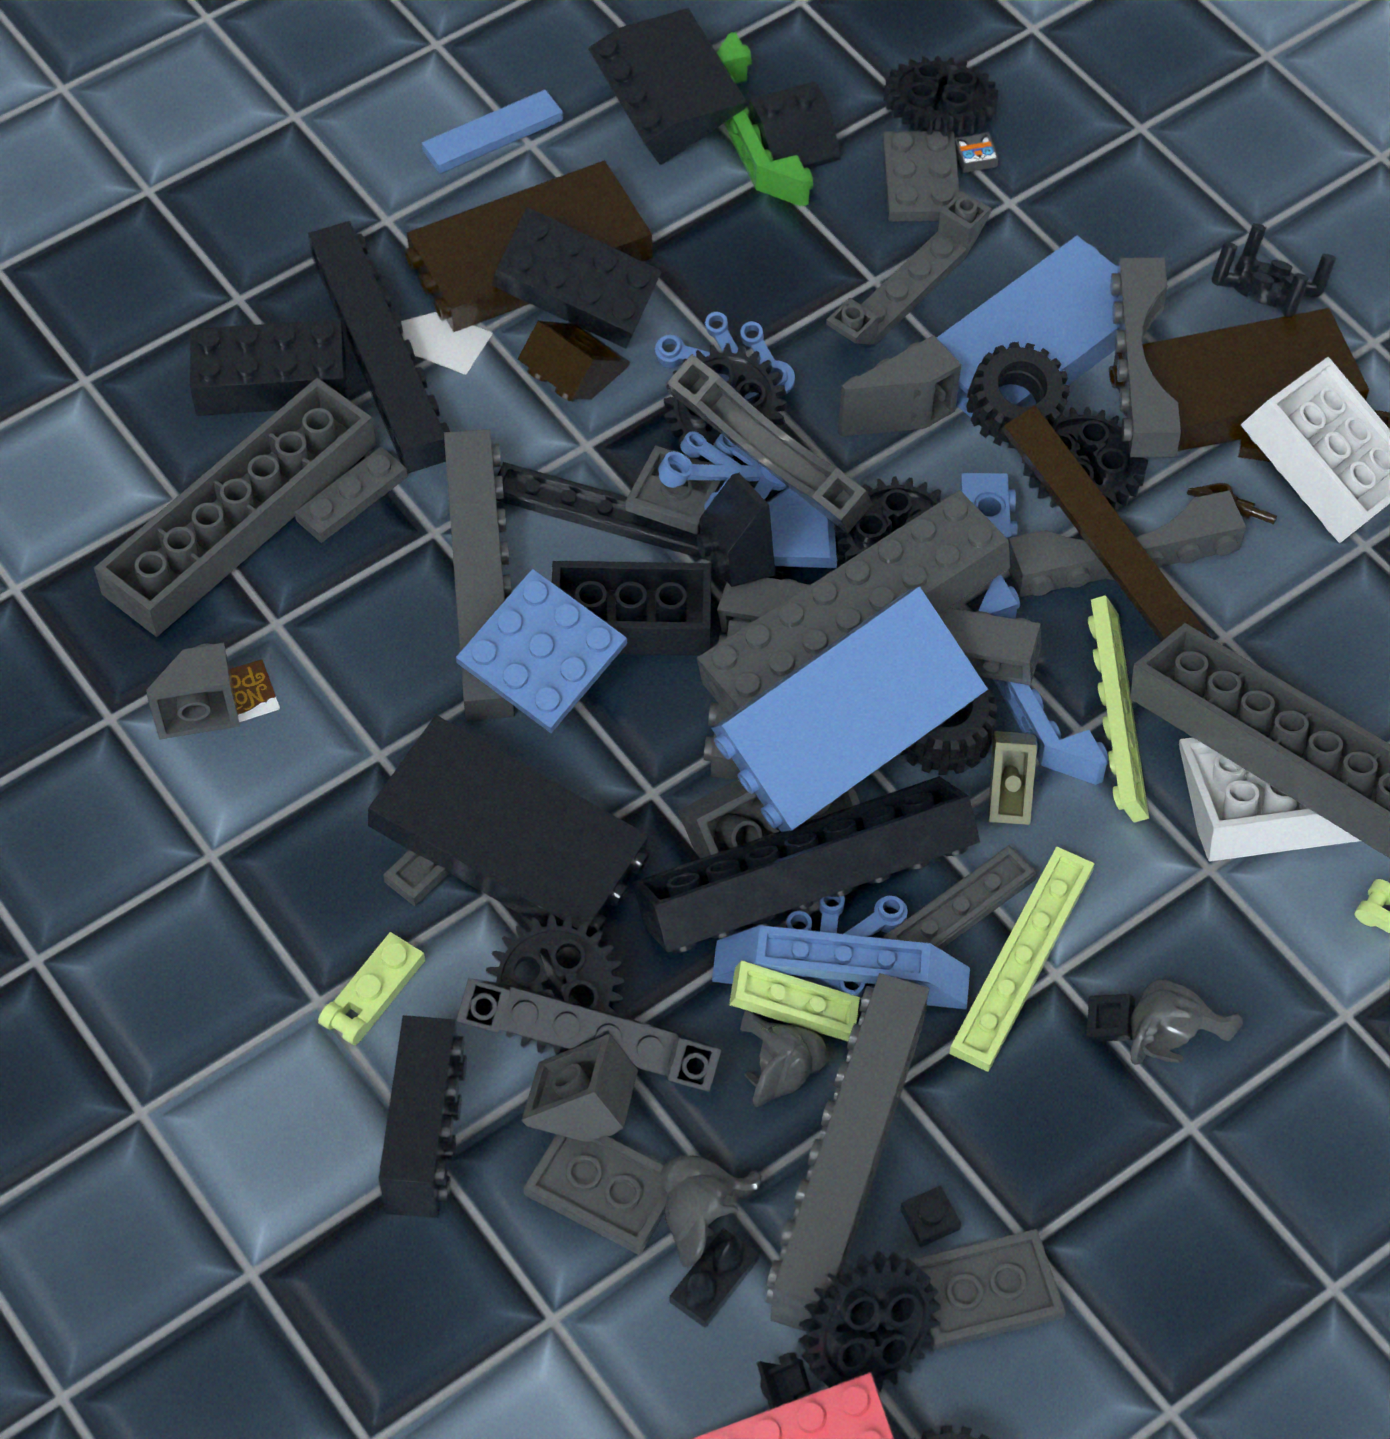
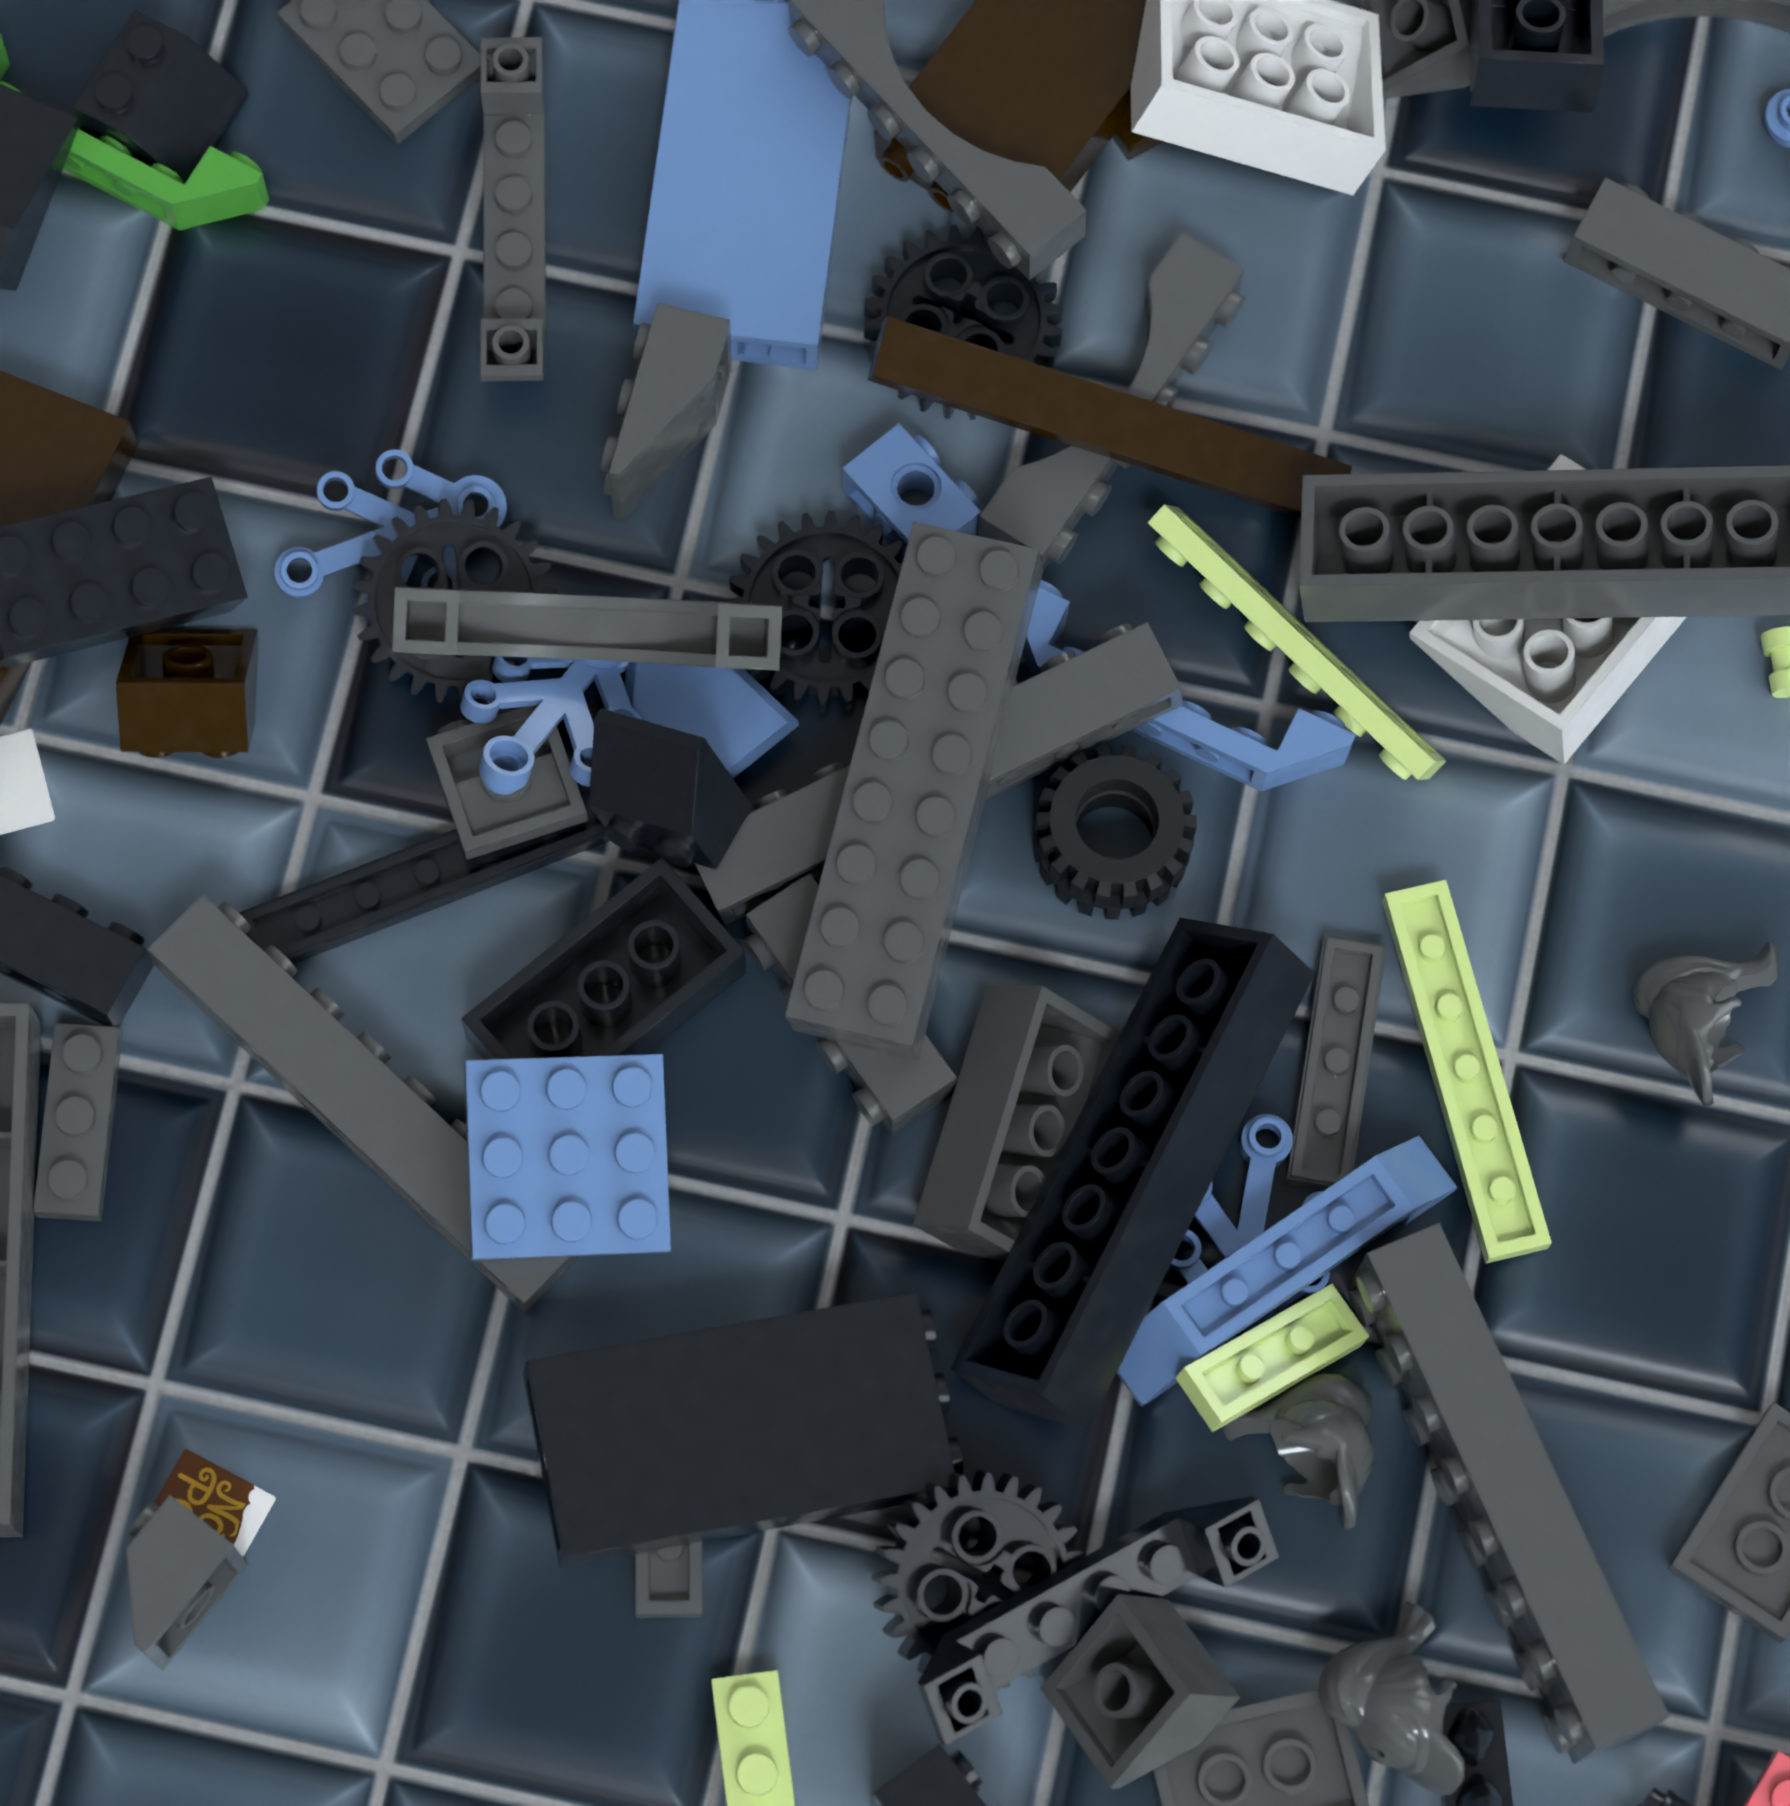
camera: 45 degrees left, 15 degrees up
medium blue brick [711,586,988,832] -> none
black gear [798,1251,941,1393] -> none
black plate [900,1185,961,1248] -> none
black tyre [966,342,1070,449] -> none
olive slope [989,731,1037,825] -> none
black plate [1087,994,1135,1042] -> none
dark brown hand [1187,483,1277,525] -> none

